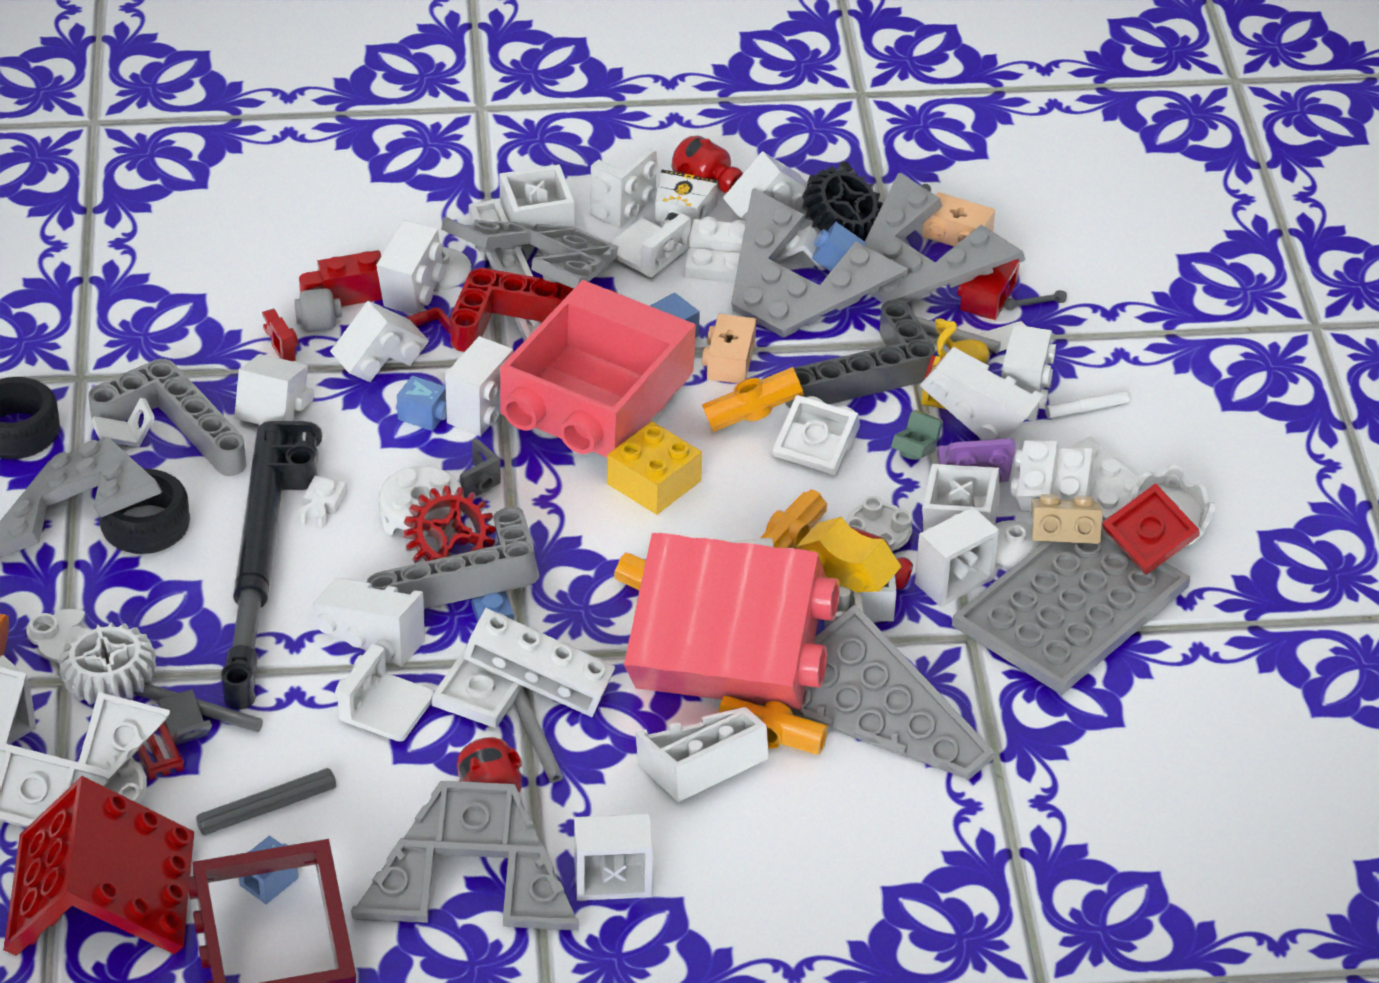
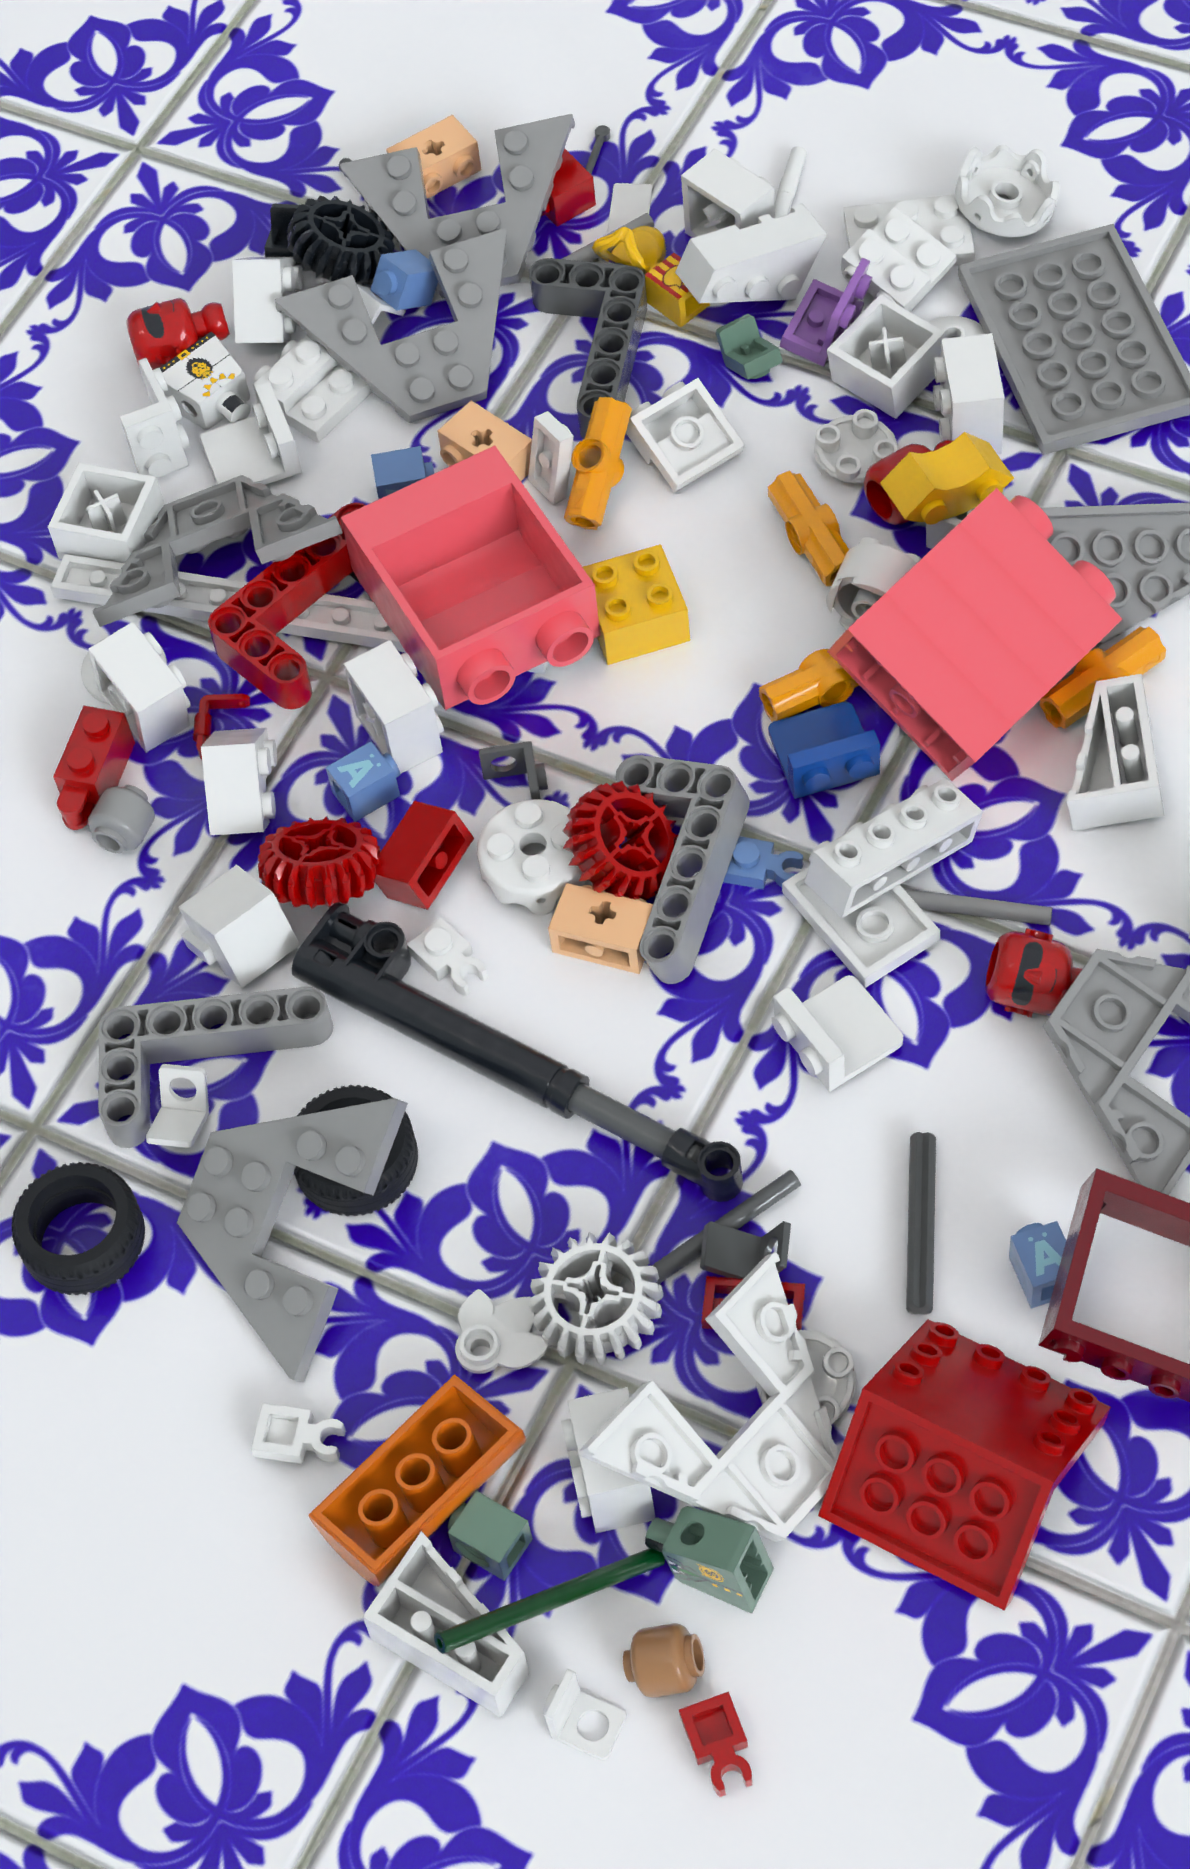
camera: 50 degrees left, 15 degrees up
red plate [262,308,298,362] -> none
white wedge [313,578,425,667] -> none
tan bracket [1031,494,1103,544] -> none
red plate [1102,483,1200,575] -> none
none -> red gear [258,816,380,909]
none -> red brick [375,801,474,910]
none -> white plate [528,411,574,505]
none -> light nougat brick [548,883,653,974]
none -> blue bracket [768,702,880,799]

